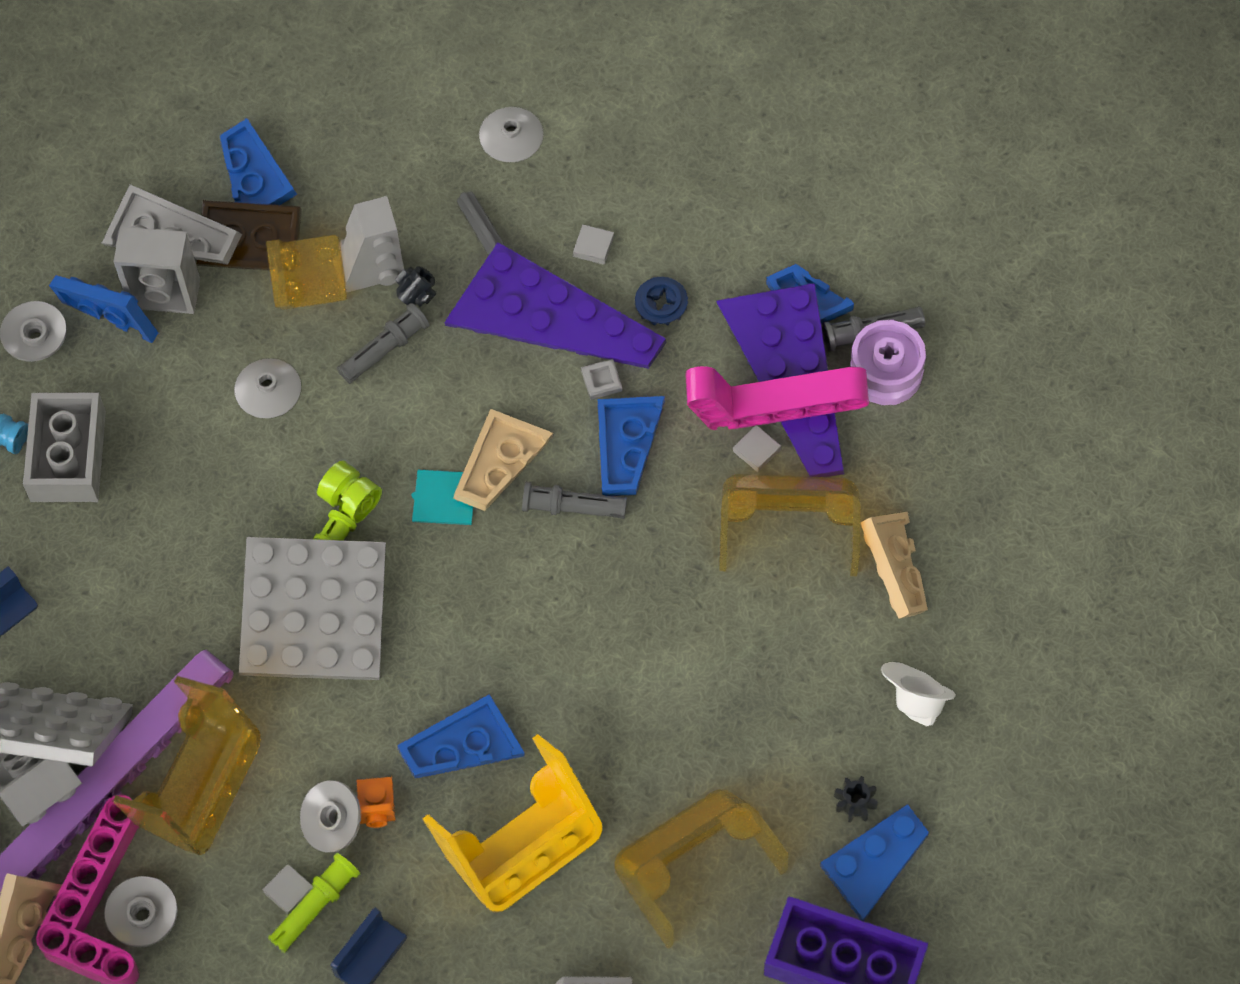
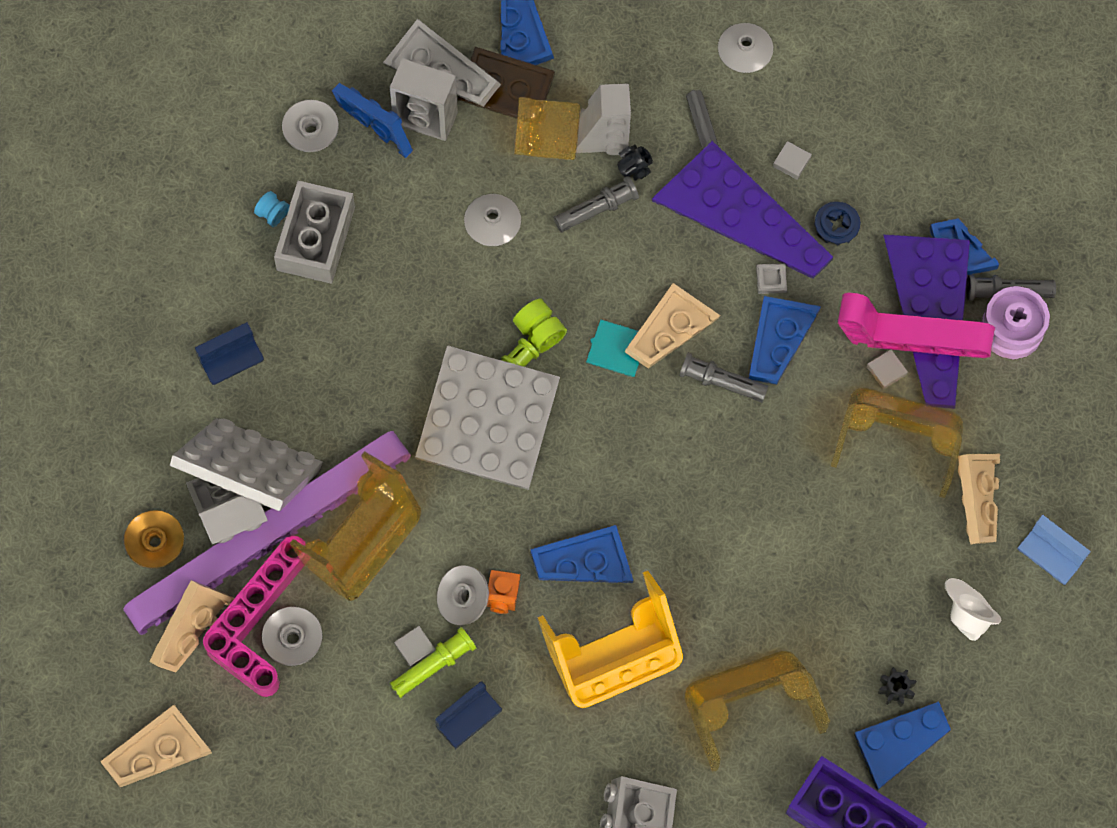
camera: 10 degrees right, 5 degrees up
none -> medium blue panel [1017,515,1091,585]

